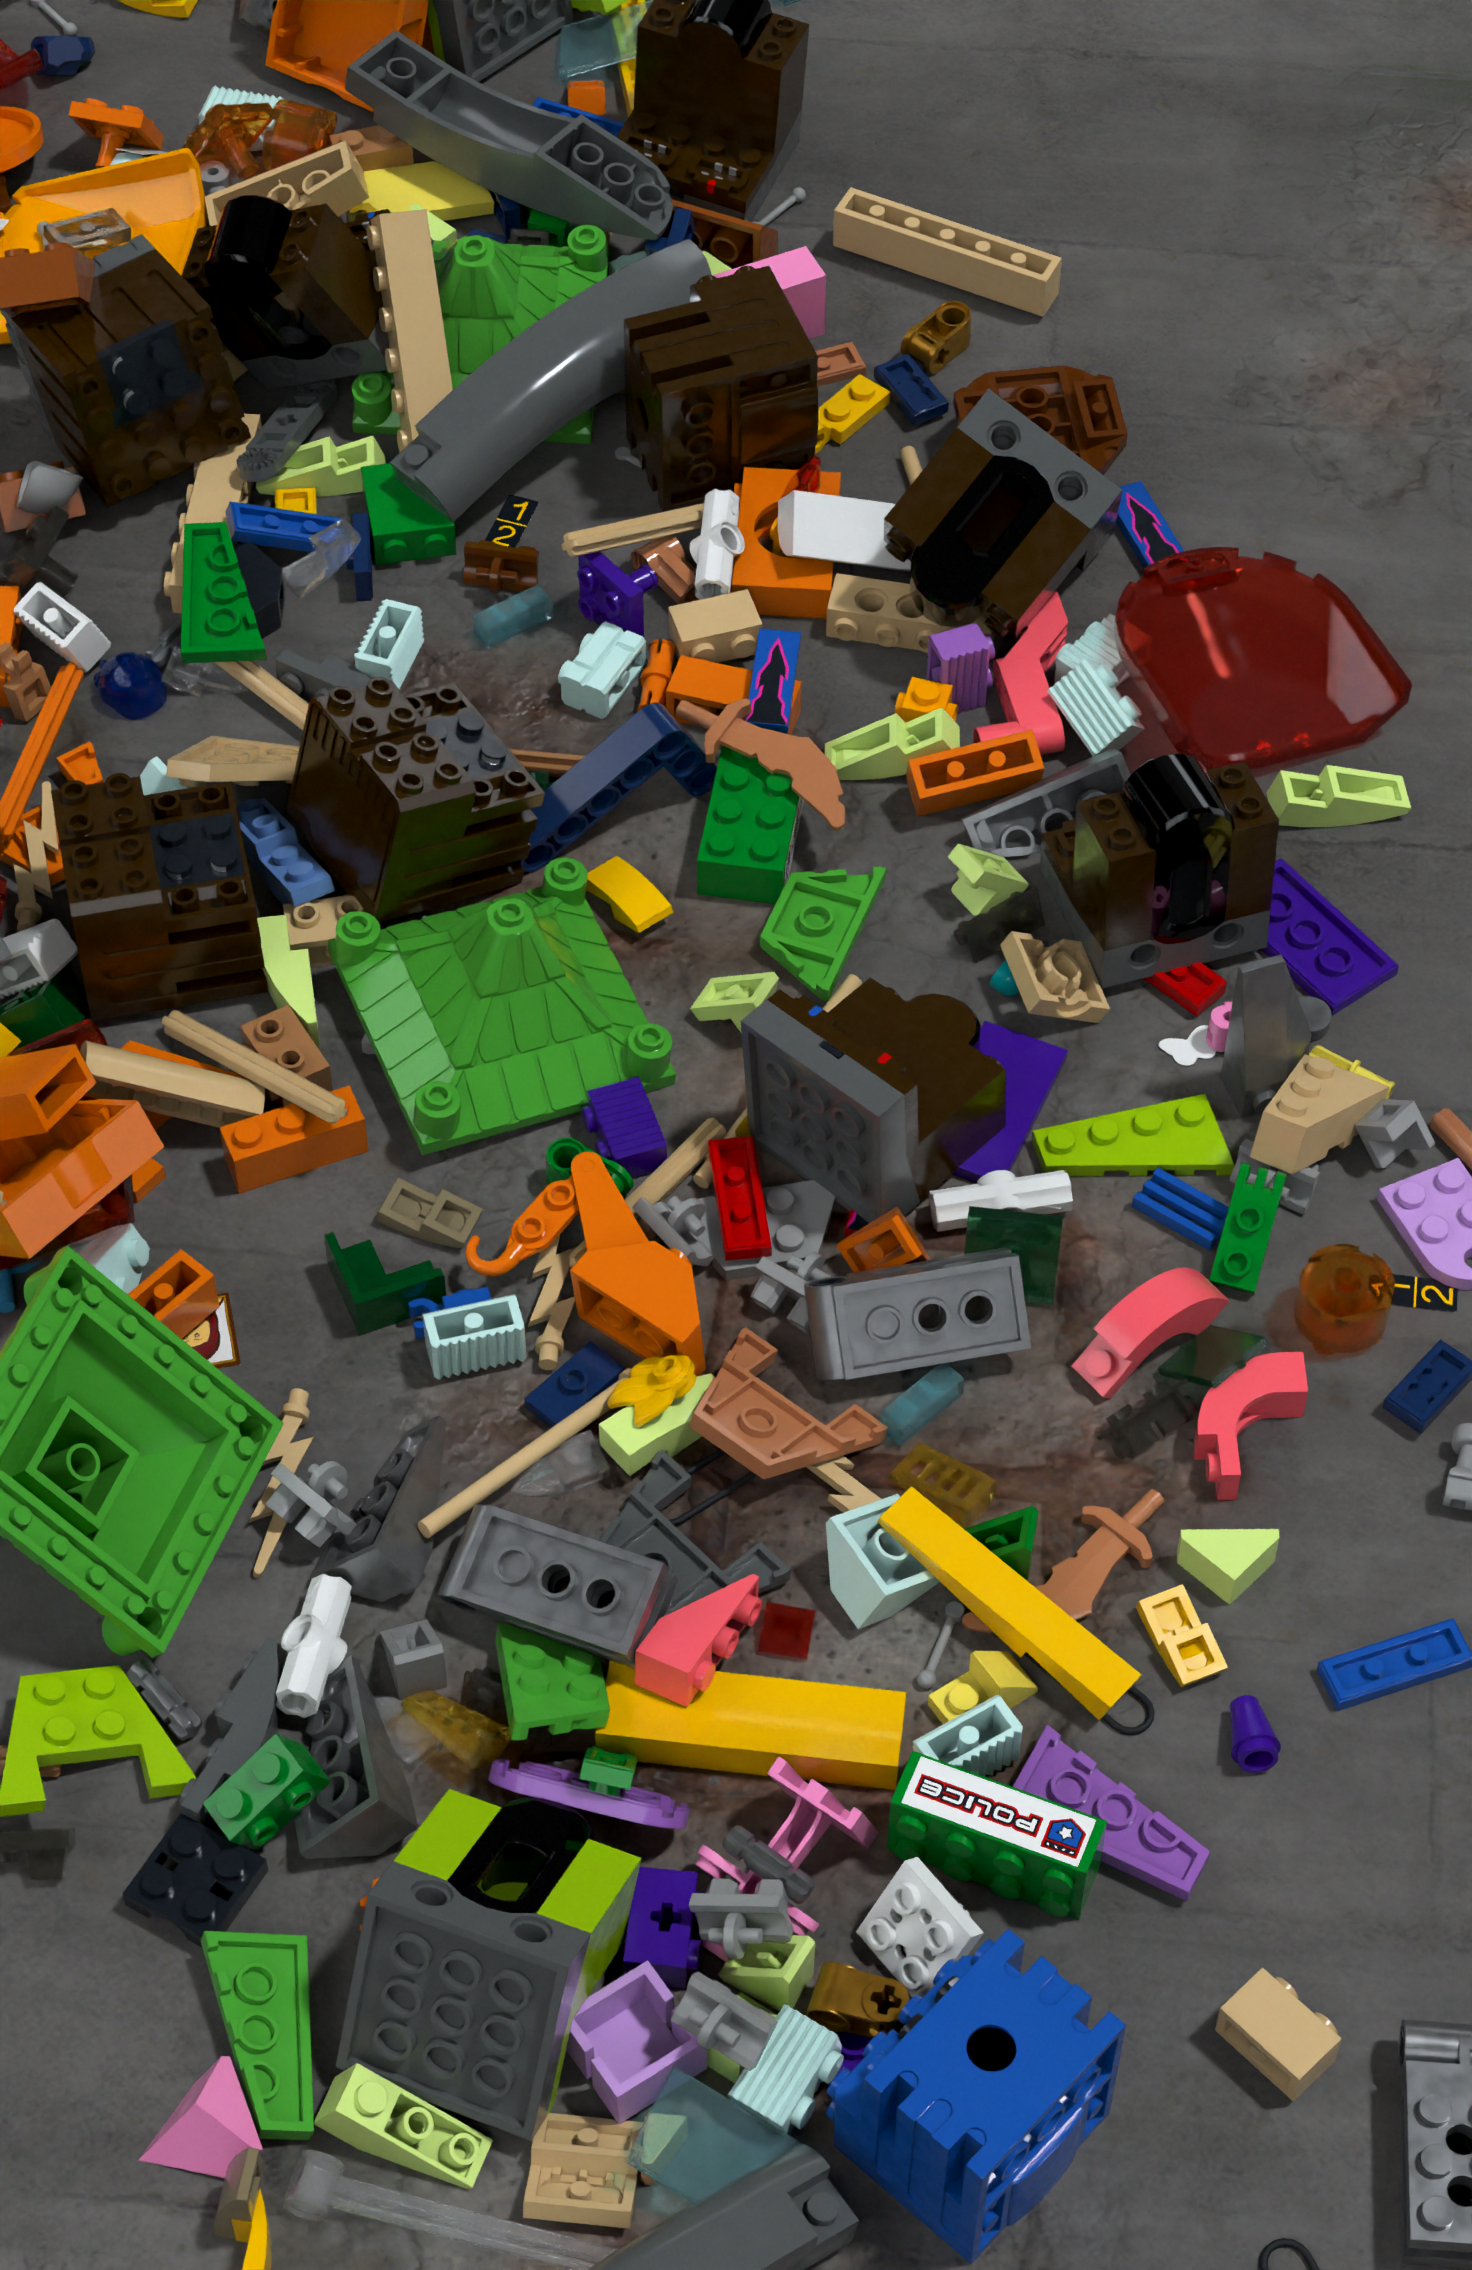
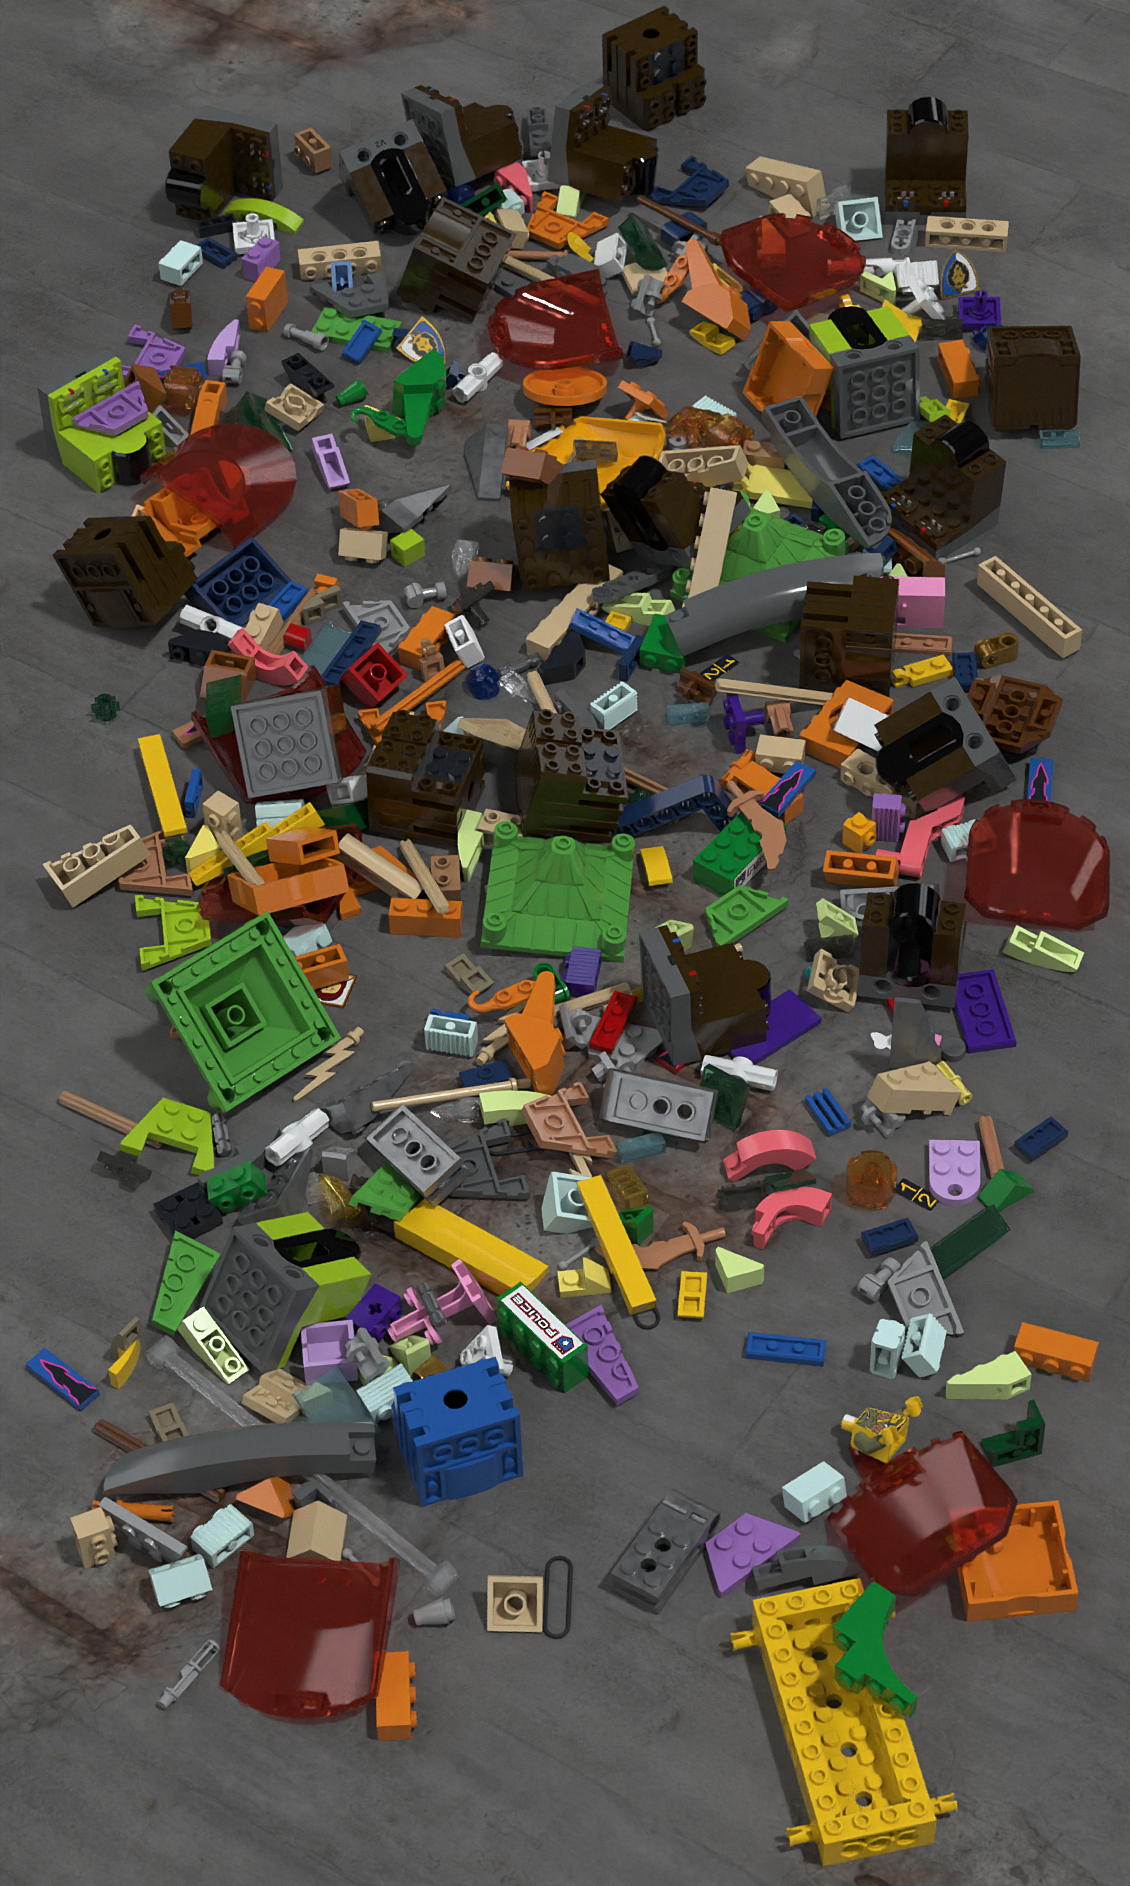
camera: 30 degrees right, 5 degrees down
light grey helmet [17,461,83,514] -> none
bright pink slope [138,2056,263,2178] -> none
green wing [181,522,267,664] -> none
medium blue slope [237,797,334,907] -> none
light grey hips [266,1461,357,1548] -> none
clear slope [282,518,361,599] -> none
dark green panel [324,1232,446,1336] -> none
medium lavender tile [488,1758,690,1829] -> none
light aqua brick [558,621,646,720] -> none
orange slope [567,80,606,116] -> none
green hinge [579,1745,638,1796] -> none
yellow plate [607,1355,696,1427] -> none
coral slope [634,1574,763,1707] -> none
light grey hips [689,1878,794,1959] -> none
white piece [690,489,745,600] -> none
clear red slope [758,1602,818,1660] -> none
clear red slope [780,455,821,499] -> none
yellowish green slope [825,707,960,780] -> none
orange slope [836,1206,931,1273] -> none
light aqua brick [912,1695,1023,1777] -> none
lime wing [1031,1094,1234,1176] -> none
light aqua brick [1047,659,1144,756] -> none
green hinge [1209,1162,1287,1295] -> none
tan brick [1215,1967,1342,2102] -> none
dark purple cone [1229,1695,1281,1773] -> none
light grey panel [1354,1099,1435,1168] -> none

